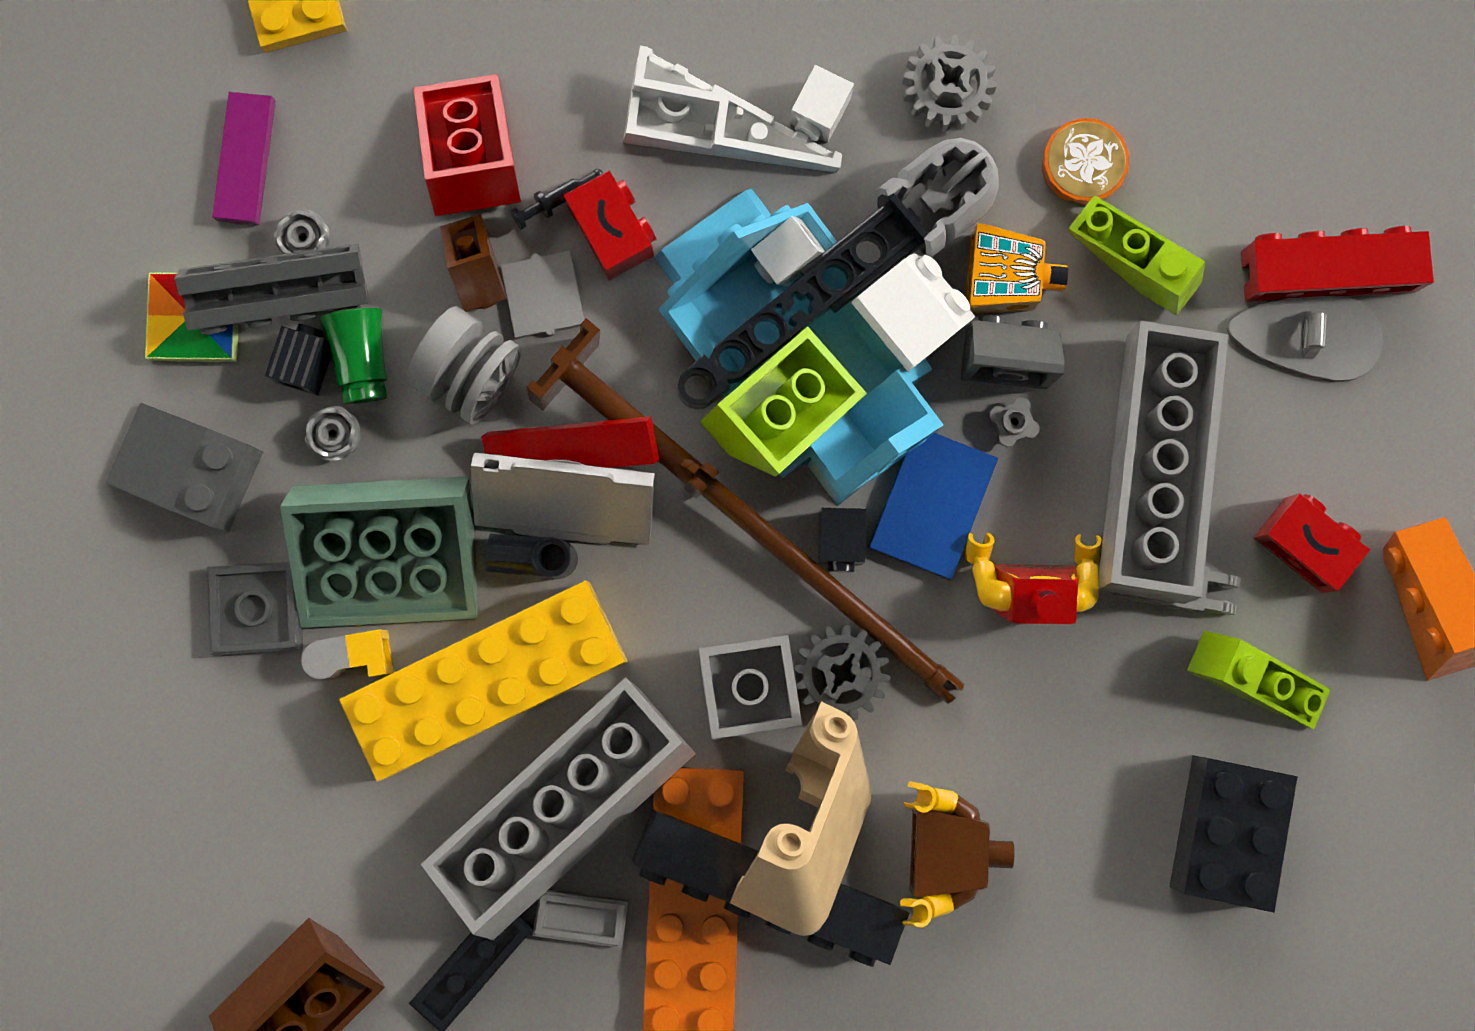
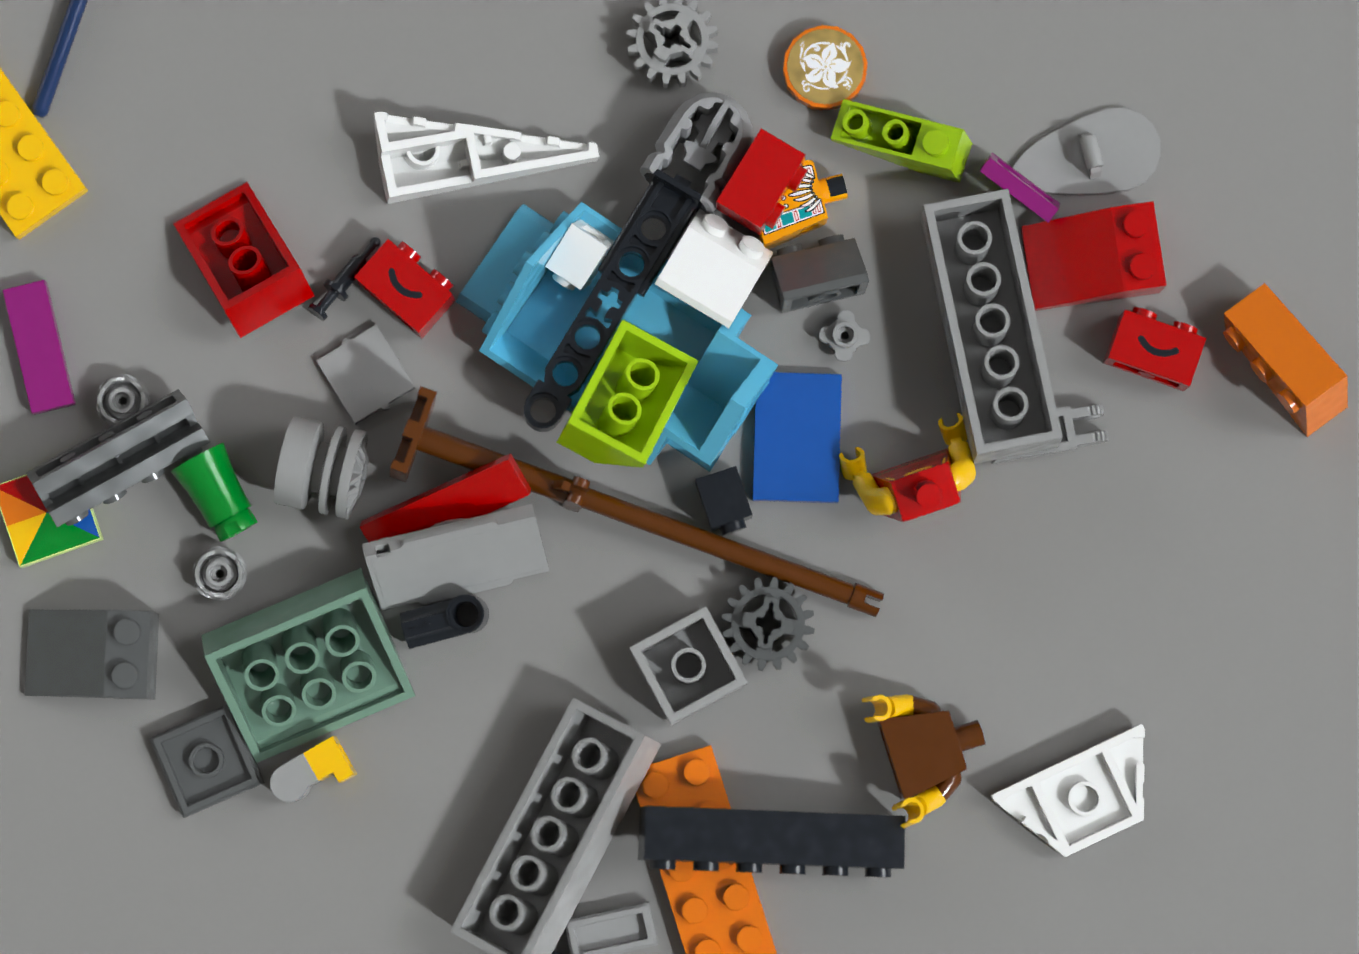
camera: 15 degrees left, 0 degrees up
black brick [265,324,332,396] -> none
yellow brick [339,580,628,782] -> none
reddish brown slope [440,214,507,312] -> none
tan windscreen [730,702,872,936] -> none
white brick [790,65,854,143] -> none
black brick [1169,755,1298,913] -> none
lime slope [1187,630,1331,730] -> none
red brick [1241,226,1434,302] -> none
none -> red brick [716,128,808,235]
none -> magenta tile [980,152,1060,222]
none -> white wing [990,724,1145,857]
none -> red slope [1021,201,1167,311]

